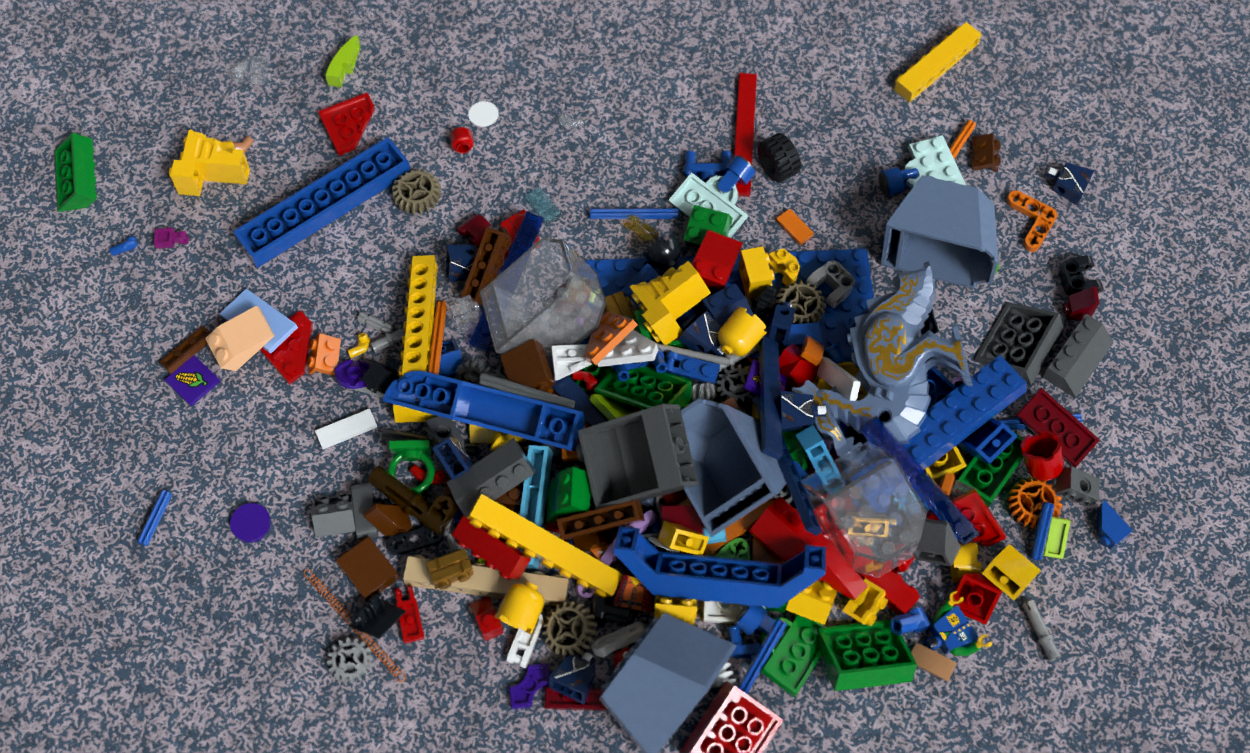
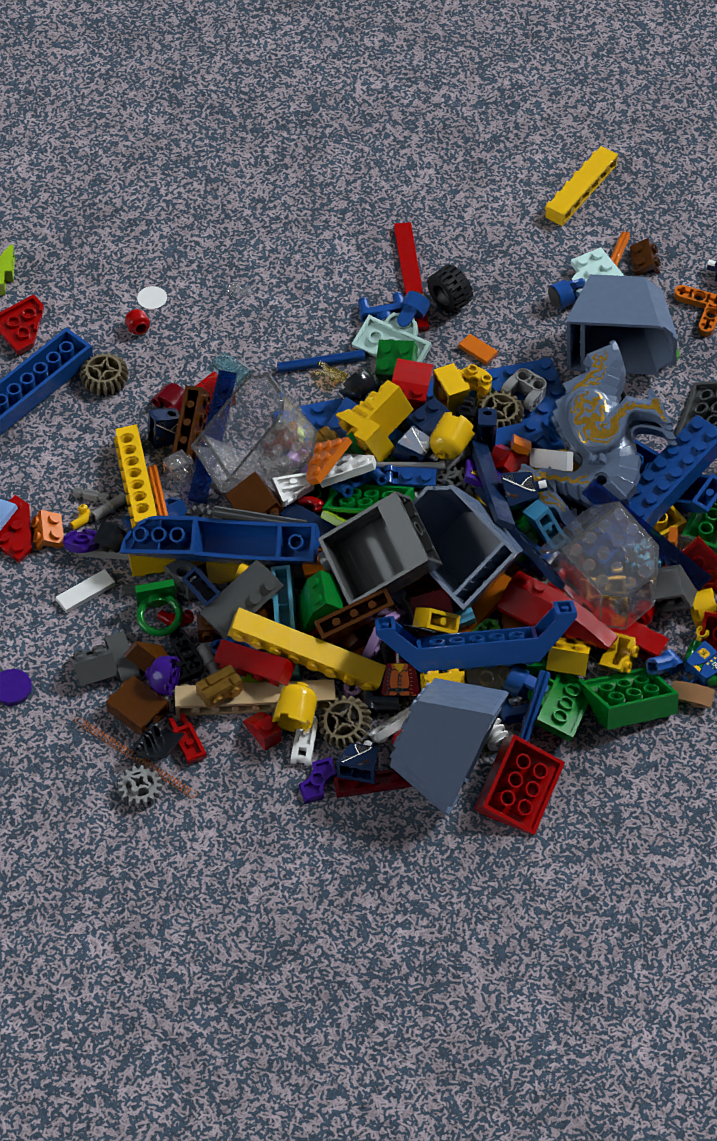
camera: 10 degrees left, 10 degrees down
dark brown piece [367,466,459,535] -> none
none -> dark purple cylinder [146,656,180,696]

